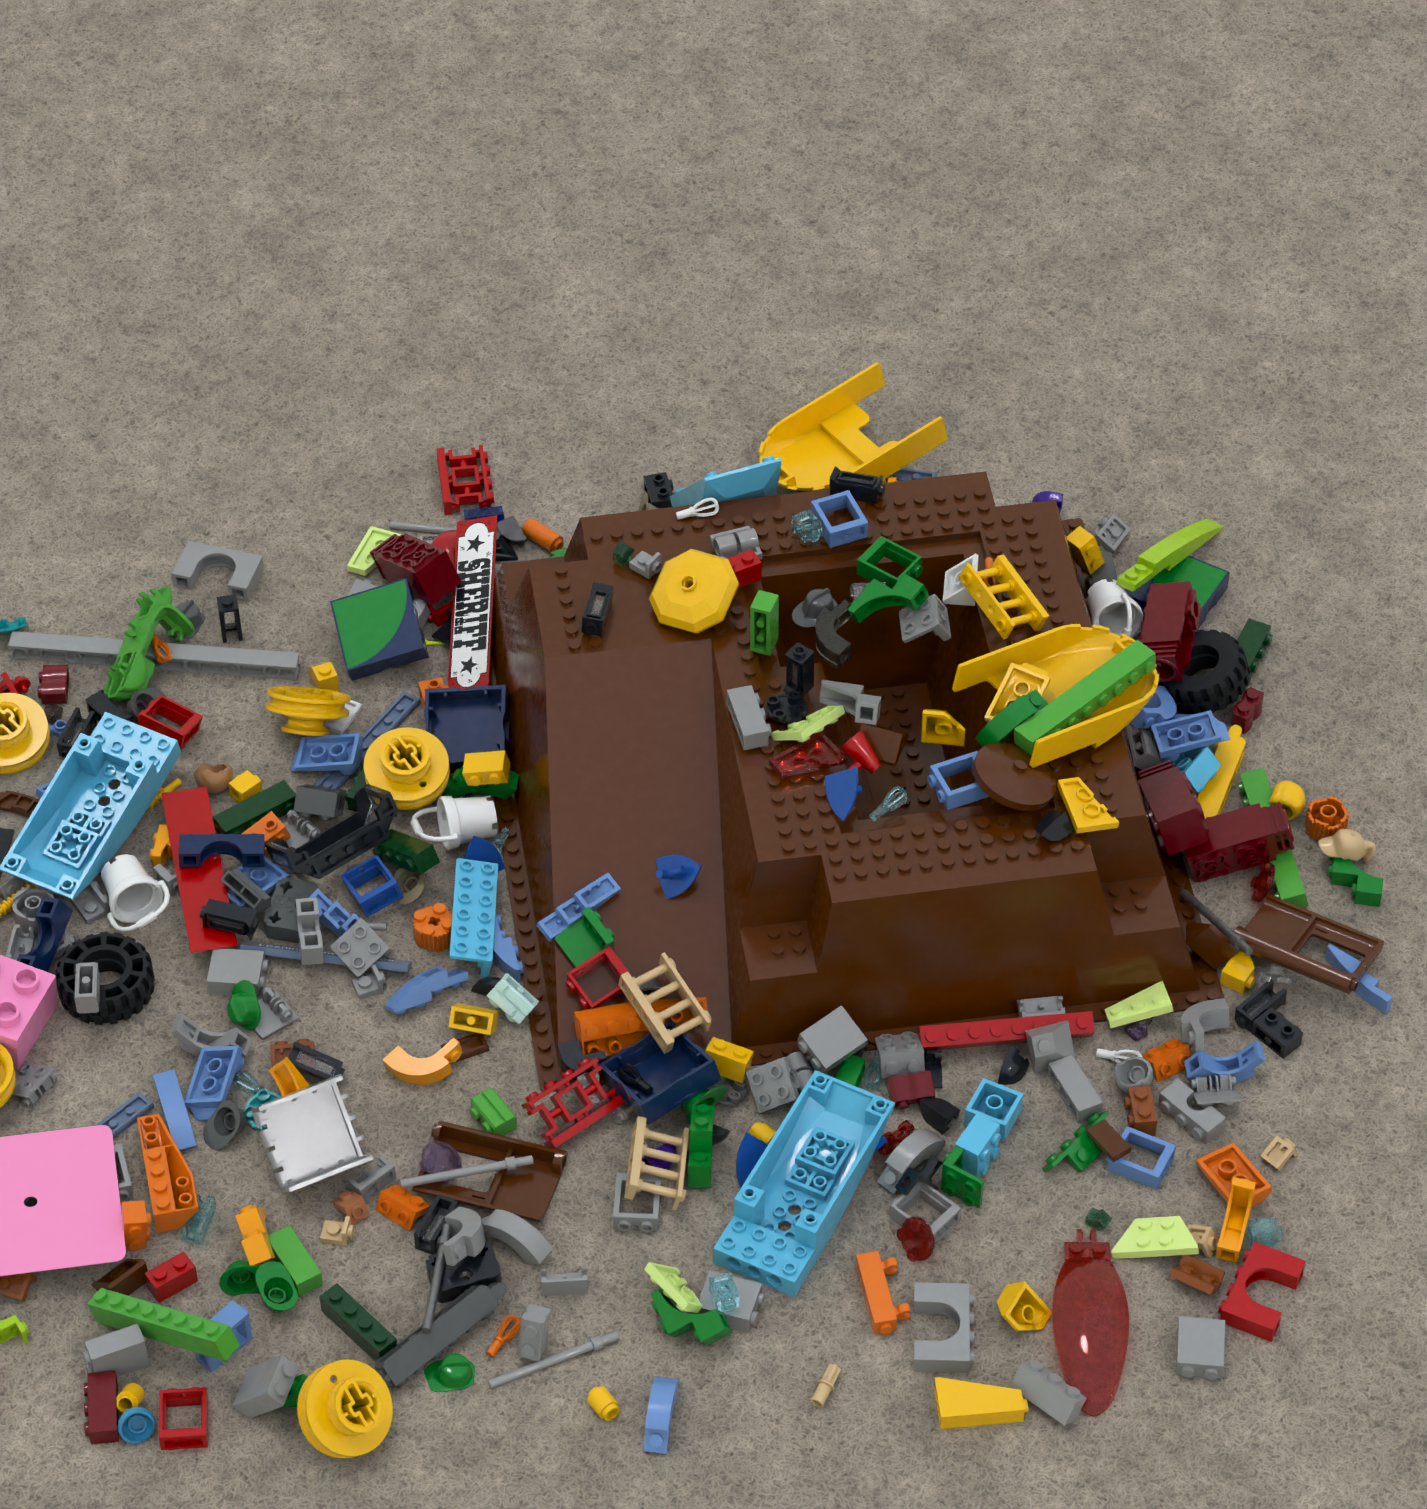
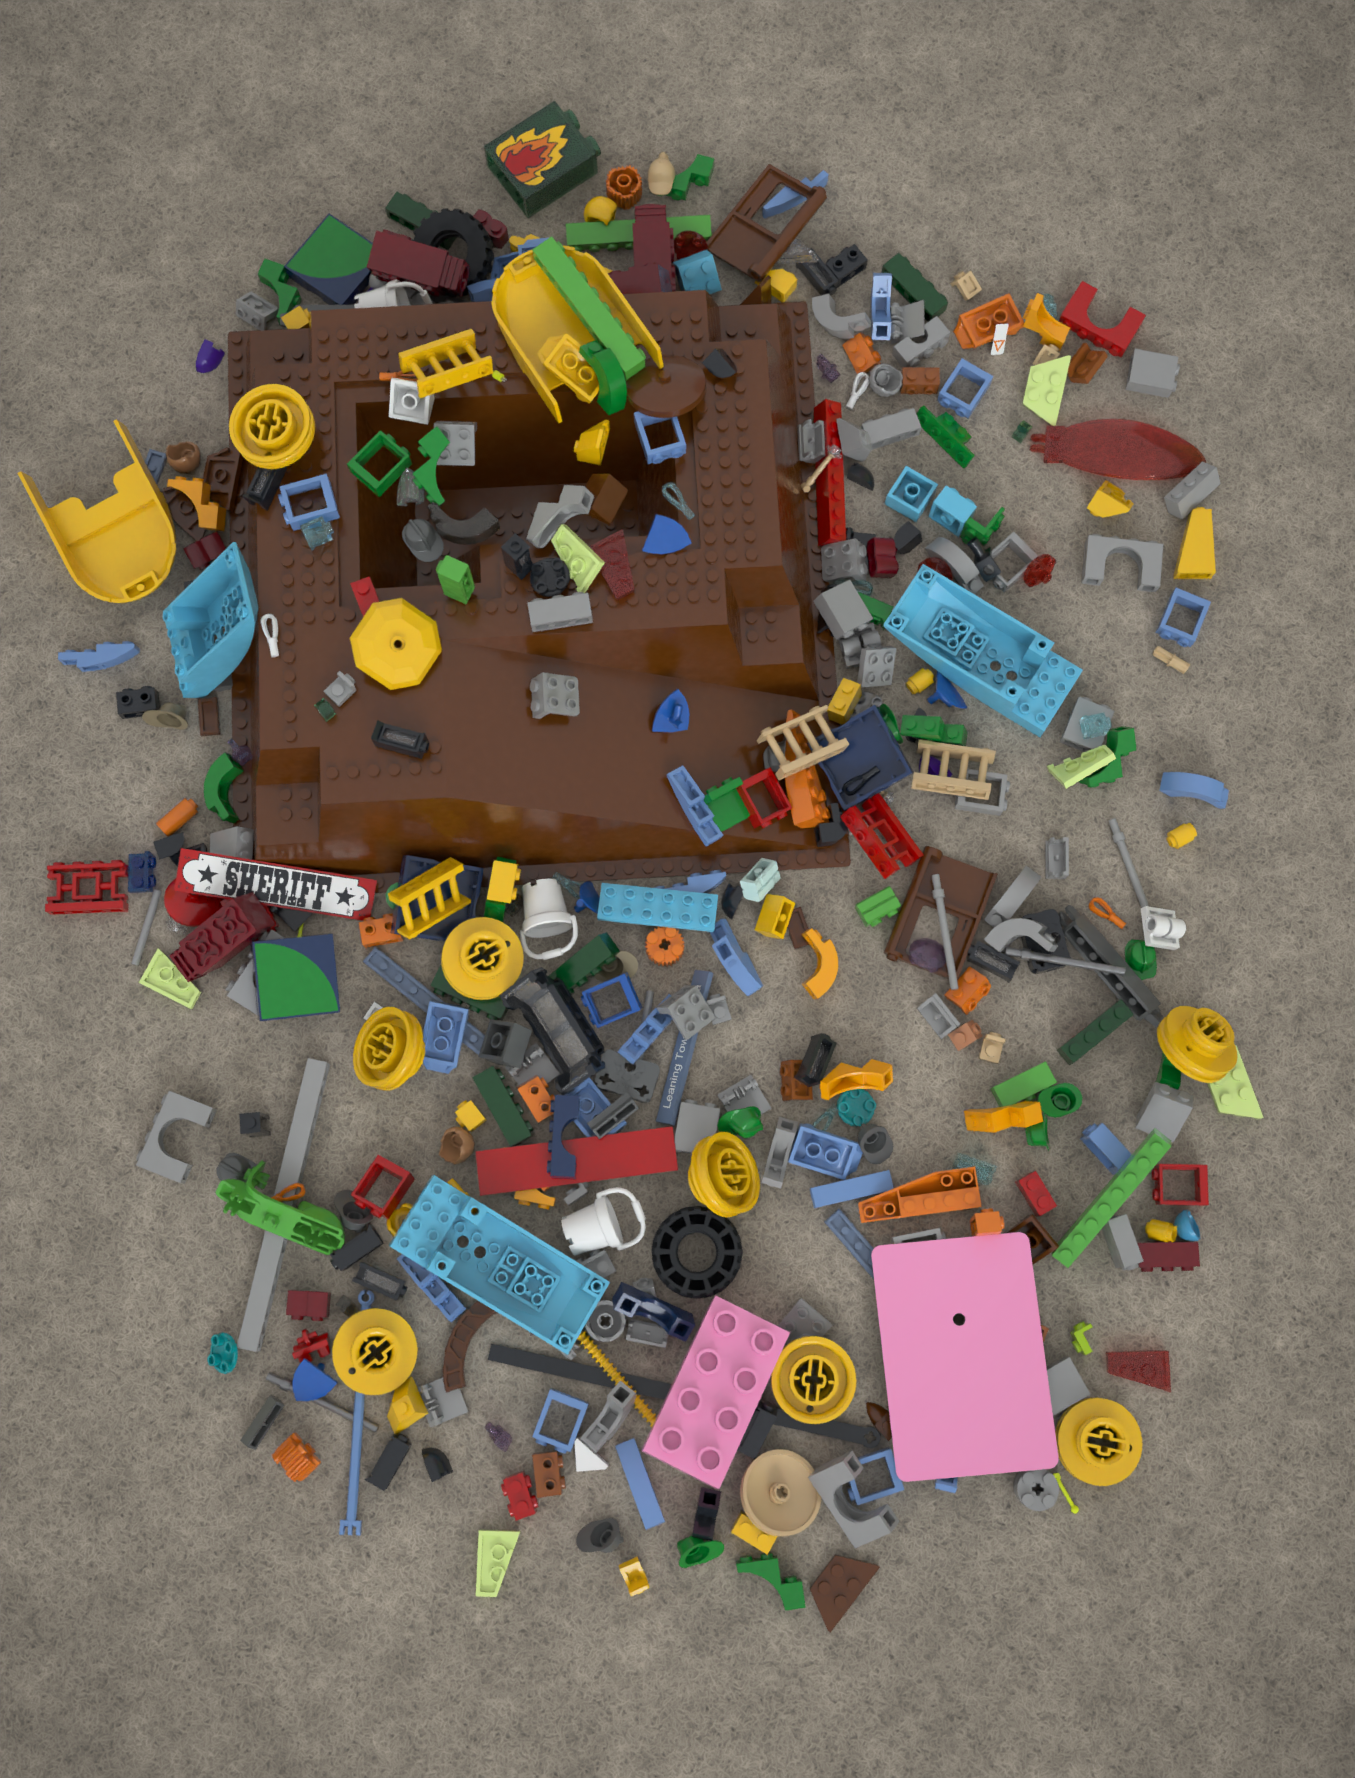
camera: 85 degrees left, 30 degrees up
light grey brick [74,962,100,1014] -> none
black window [200,899,259,941] -> none
windscreen [251,1074,373,1193] -> none
light grey arch [296,897,323,965] -> none
yellow slope [307,662,339,691] -> none
light grey brick [518,1304,551,1361] -> none
light grey plate [710,526,762,560] -> none
red piece [840,730,881,774] -> none
orange brick [855,1251,910,1335] -> none
yellow wing [1057,777,1119,834] -> none
reddish brown tile [1086,1119,1131,1162] -> none
yellowish green wing [1104,981,1173,1028] -> none
lime slope [1116,519,1224,592] -> none
flat silver bar [1180,889,1253,955] -> none
none -> medium blue slope [58,641,140,672]
none -> yellow wheel [229,384,315,469]
none -> green arch [257,259,301,326]
none -> yellow fence [388,857,471,940]
none -> clear green brick [484,101,601,218]
none -> light grey bracket [530,672,580,719]
none -> medium azure brick [673,250,722,295]
none -> yellow wheel [688,1132,760,1218]
none -> tan piece [801,444,842,492]
none -> dark green brick [881,252,948,322]
none -> white sticker [991,324,1009,355]
none -> white plate [1141,906,1186,950]
none -> medium blue window [1155,588,1211,647]
none -> yellowish green wing [1207,1045,1263,1119]

